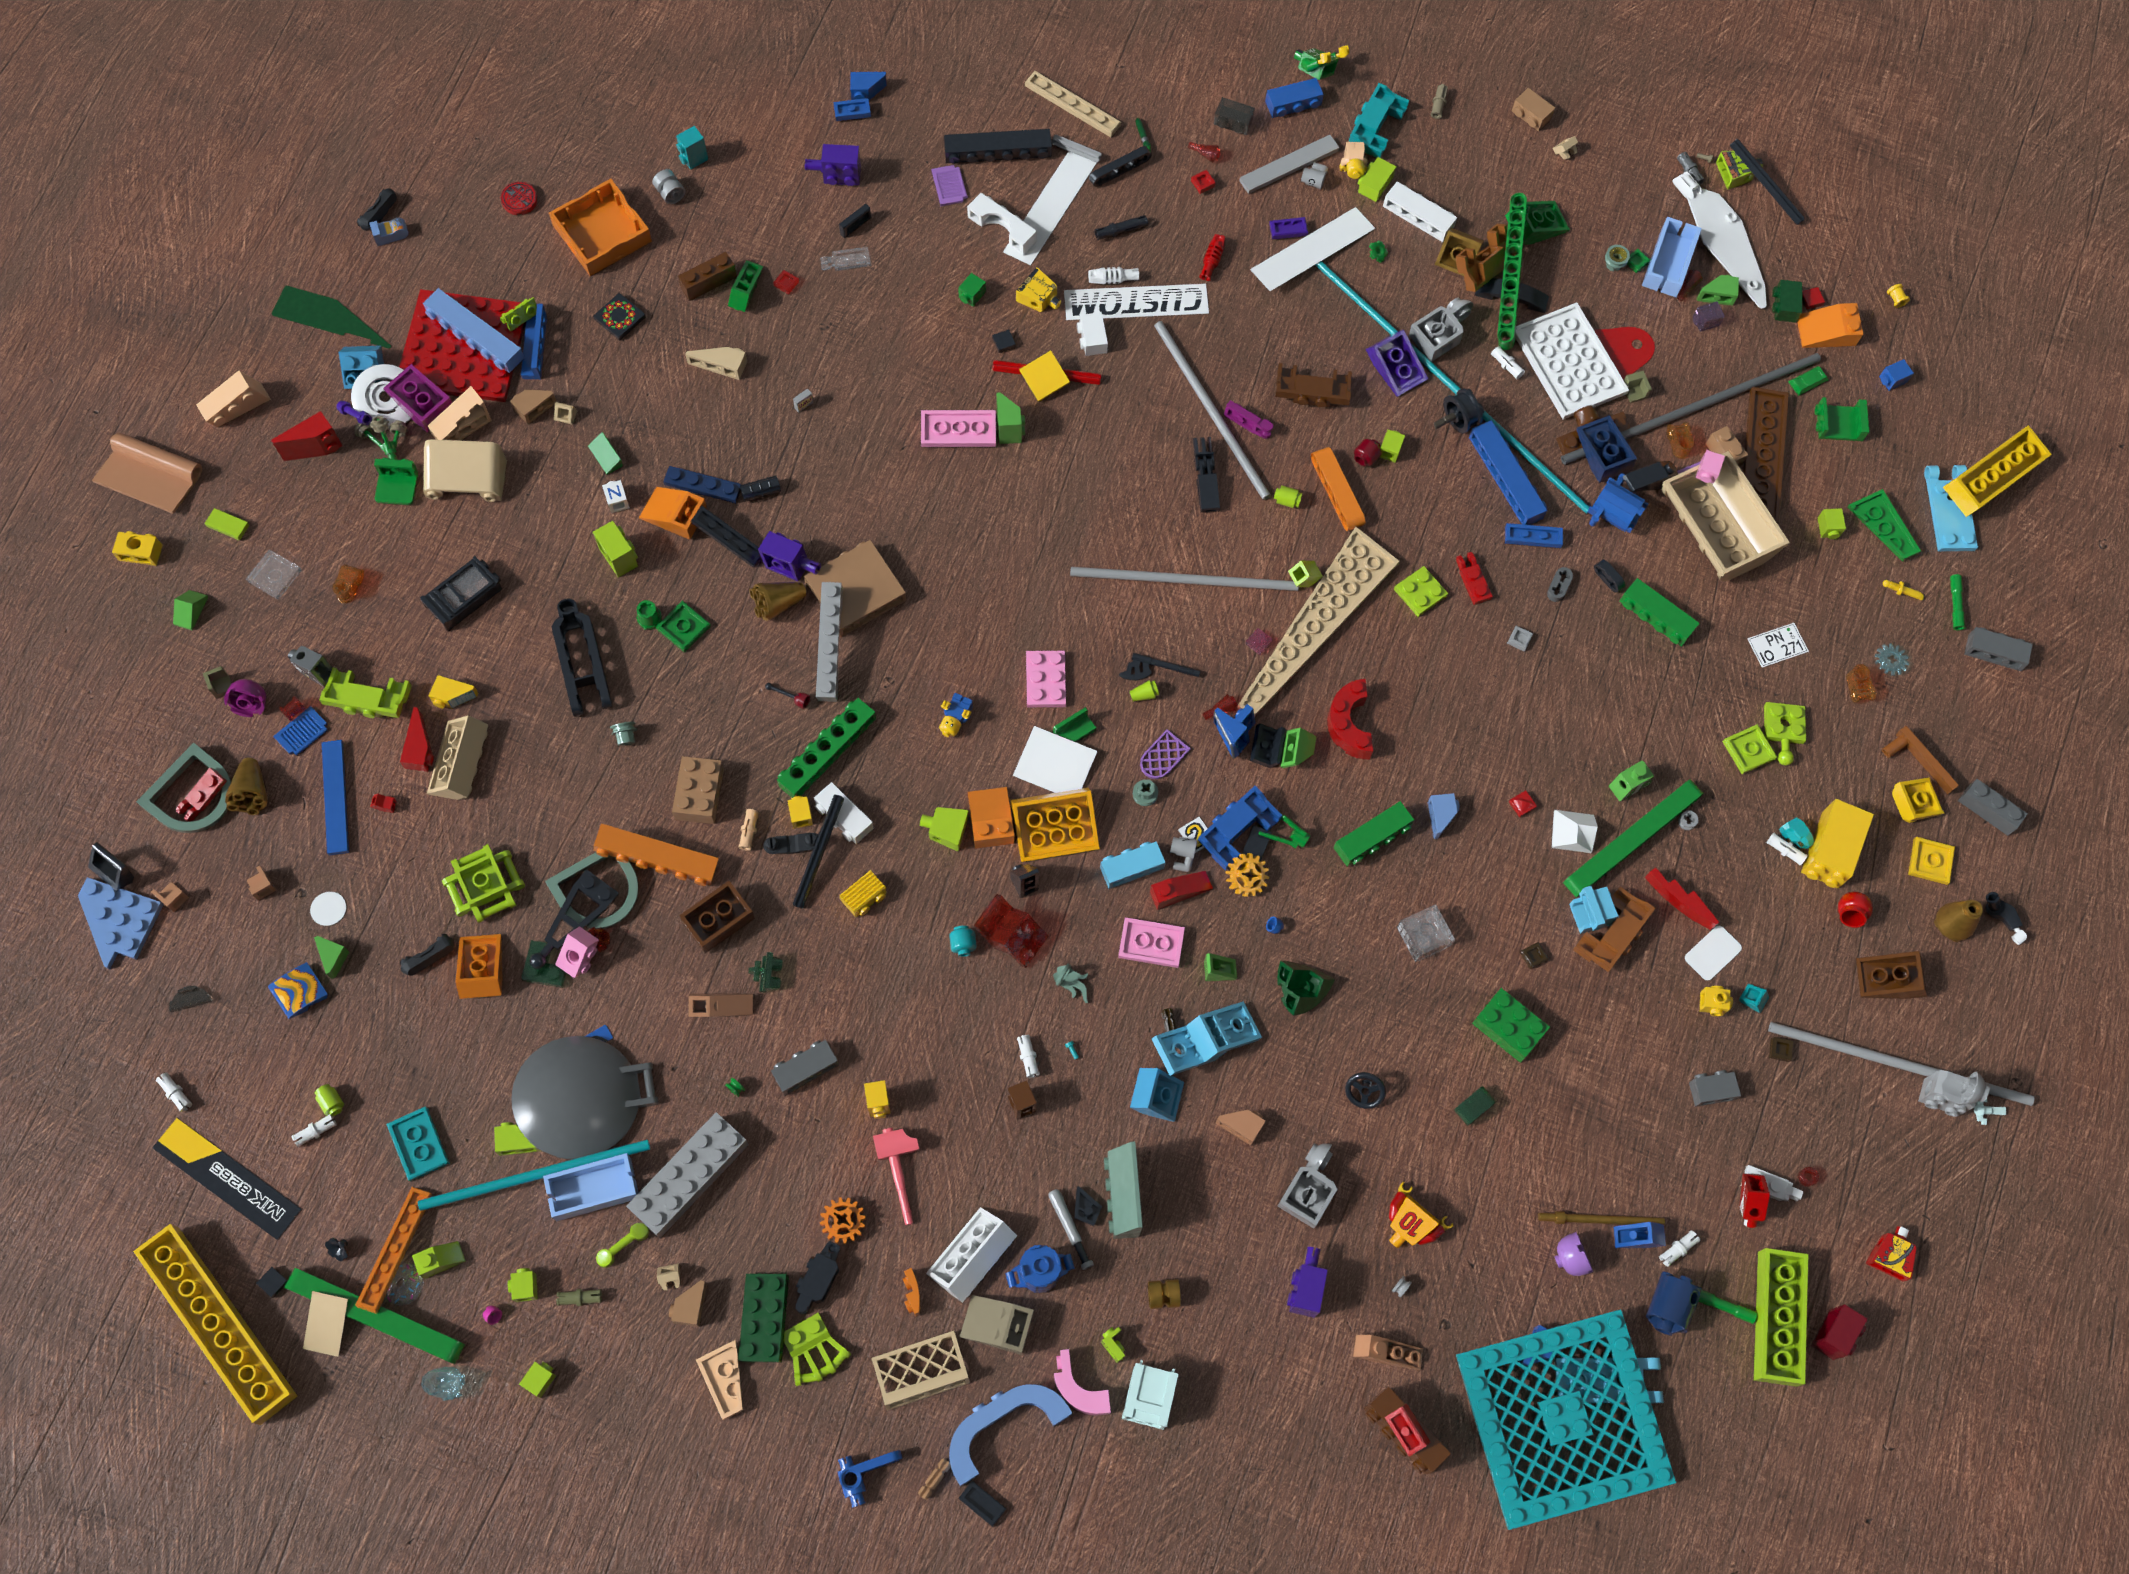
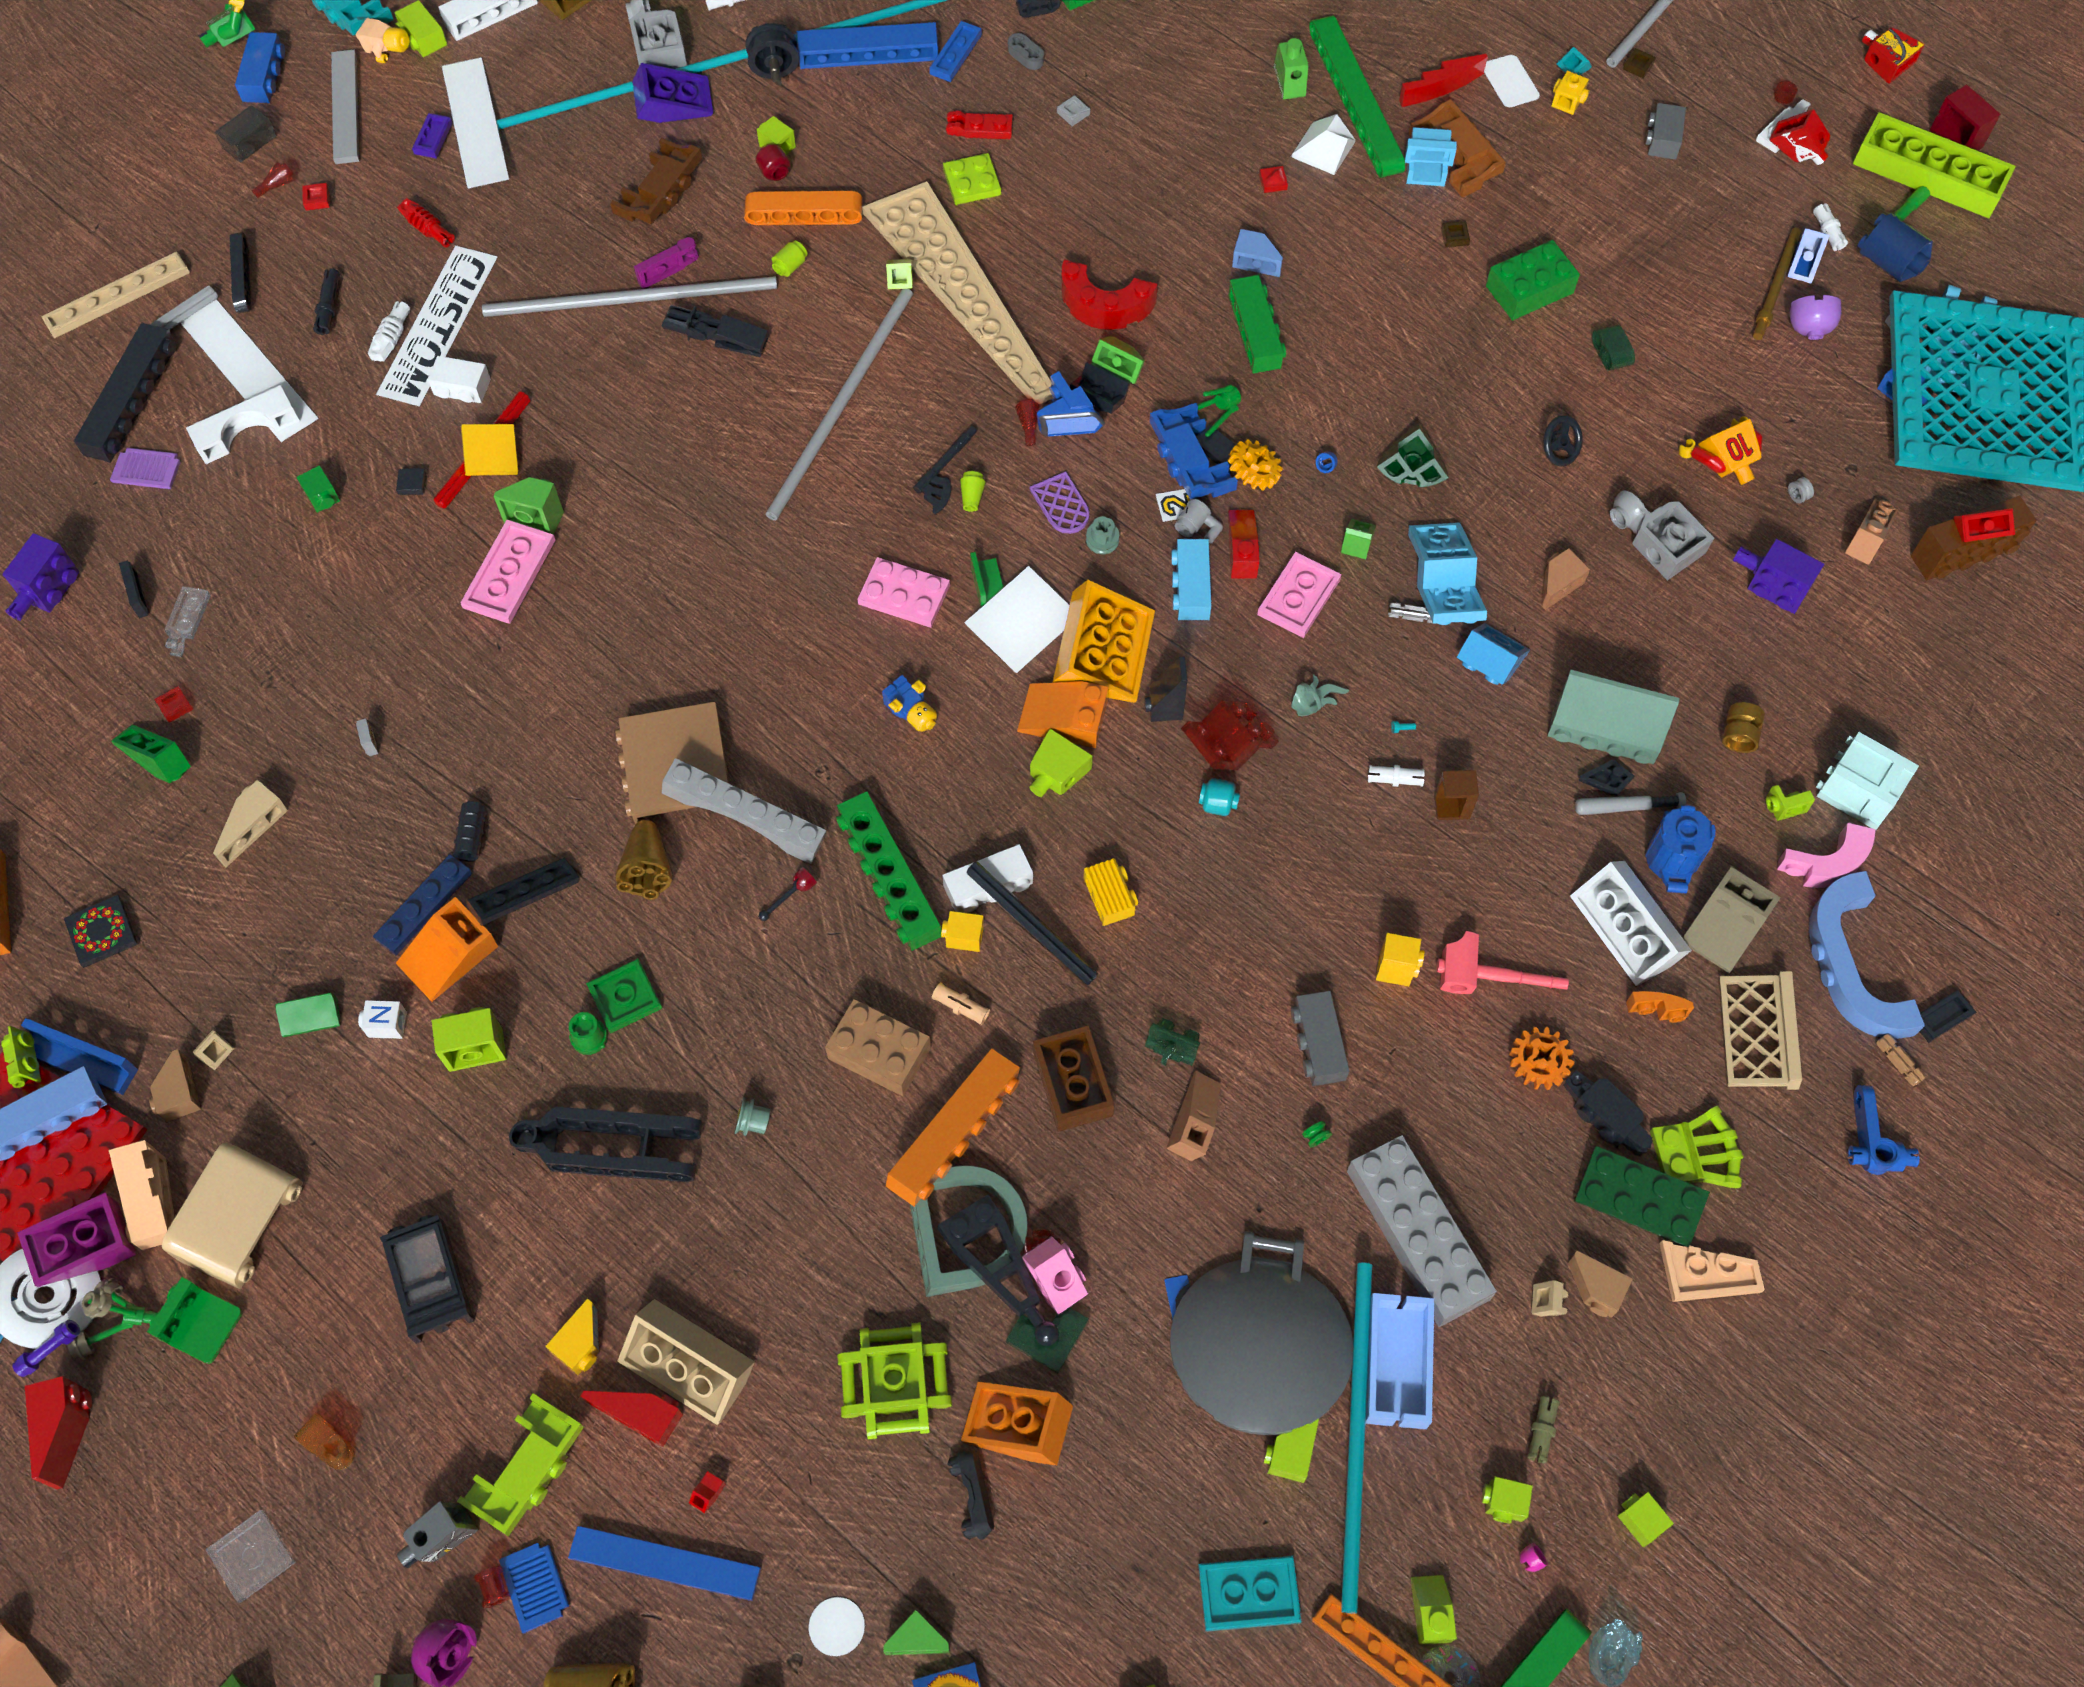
camera: 65 degrees left, 5 degrees down
lime tile [204,508,249,541] -> none
lime bar [596,1223,649,1268] -> none
reddish brown brick [678,252,737,301] -> none
dark purple brick [758,531,821,582] -> none
black piece [763,833,818,854] -> none
yellow torso [1016,267,1061,312] -> none
dark green piece [1136,117,1151,152] -> none
clear pink plate [1245,628,1273,655] -> none
light grey piece [1301,162,1328,189] -> none
green plant [1369,240,1388,263] -> none
clear brick [1397,904,1455,962] -> none
light grey bush [1678,811,1698,830] -> none

